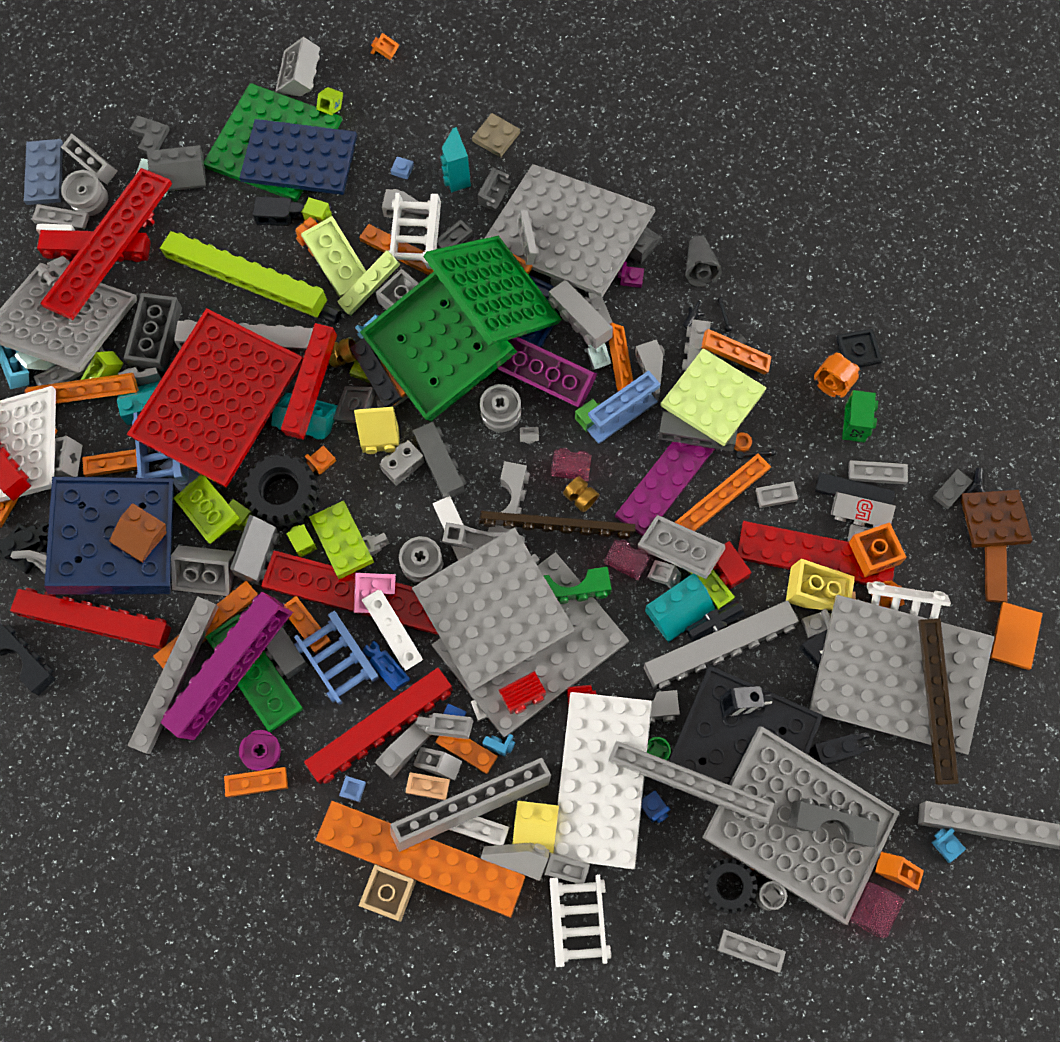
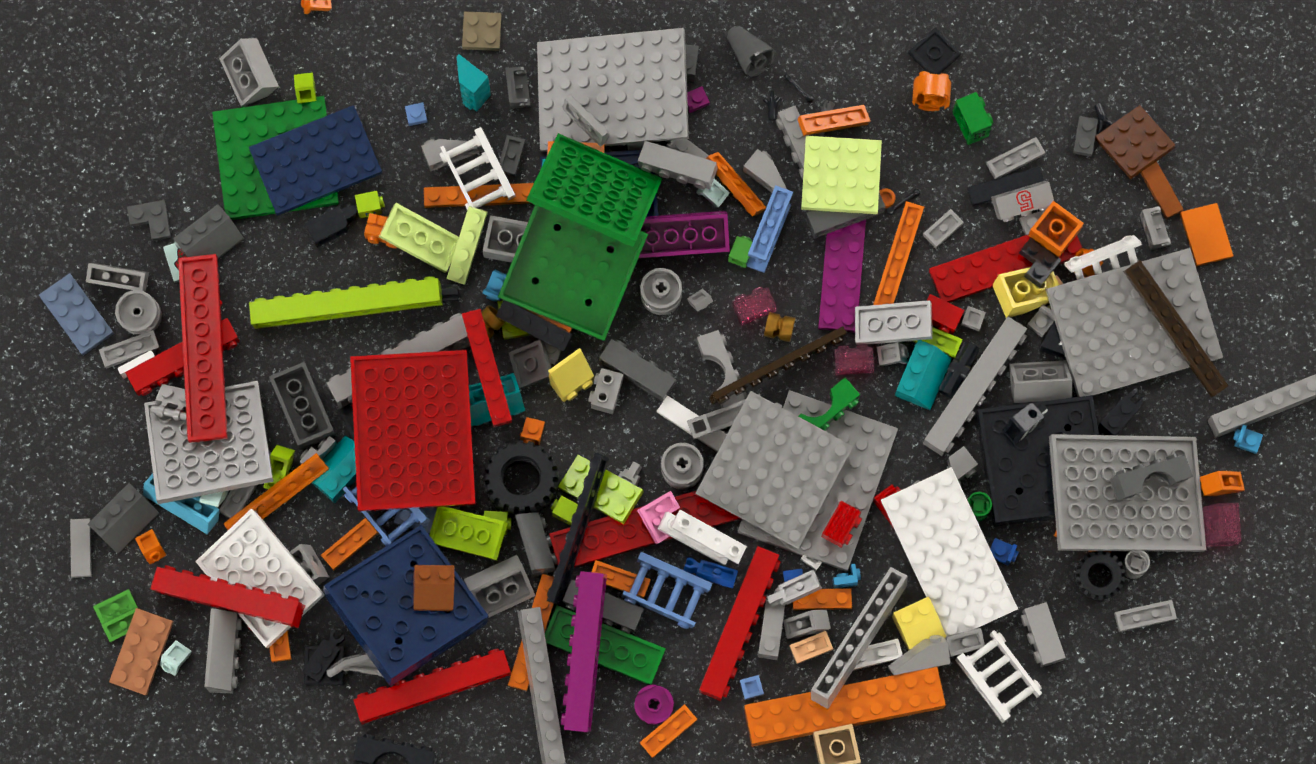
camera: 35 degrees left, 5 degrees up
light grey tile [608,741,775,825] -> none
none -> black plate [547,453,609,606]
none -> light grey plate [961,306,986,331]
none -> light grey slope [1009,360,1072,404]
none -> black plate [1019,238,1061,288]
none -> light grey brick [1021,602,1066,667]
none -> light grey hinge [1140,206,1171,250]

